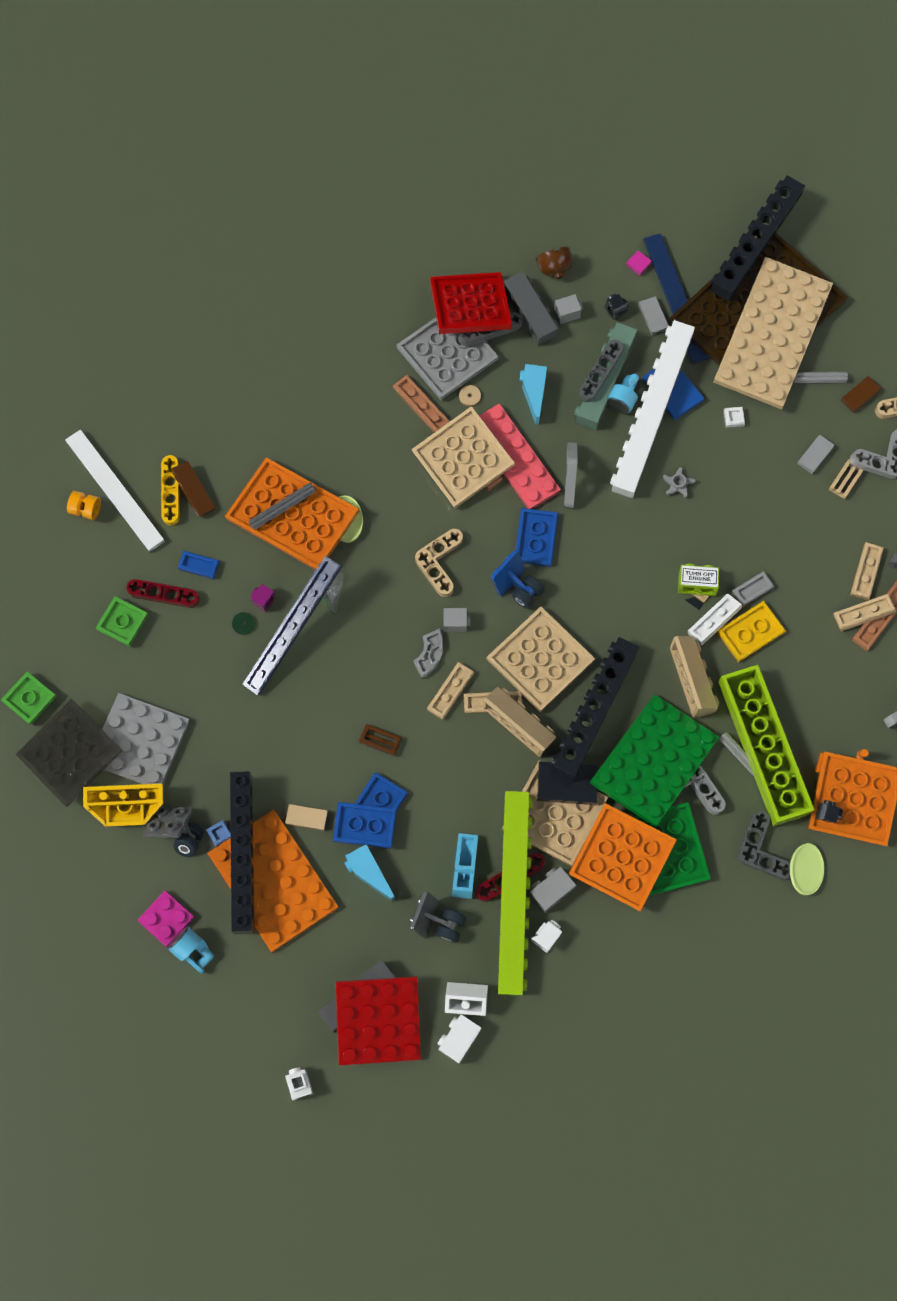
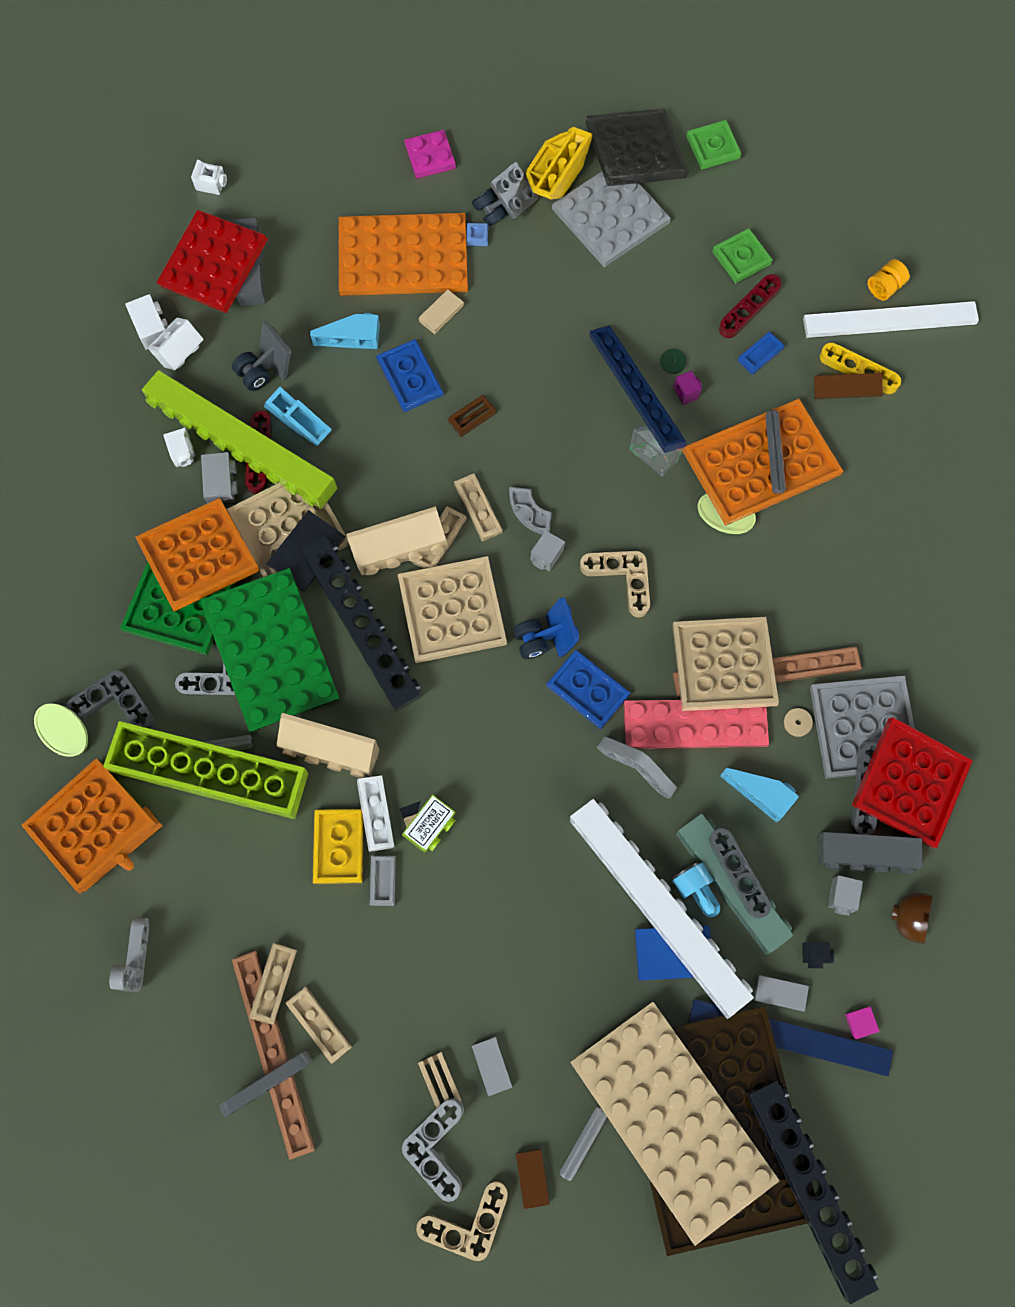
camera: 120 degrees right, 0 degrees up
medium azure piece [168,927,214,974] -> none
black brick [230,771,255,935] -> none
blue tile [333,802,397,849] -> none
light grey animal [663,468,695,498] -> none
white tile [724,407,745,428] -> none
black plate [816,800,843,824] -> none

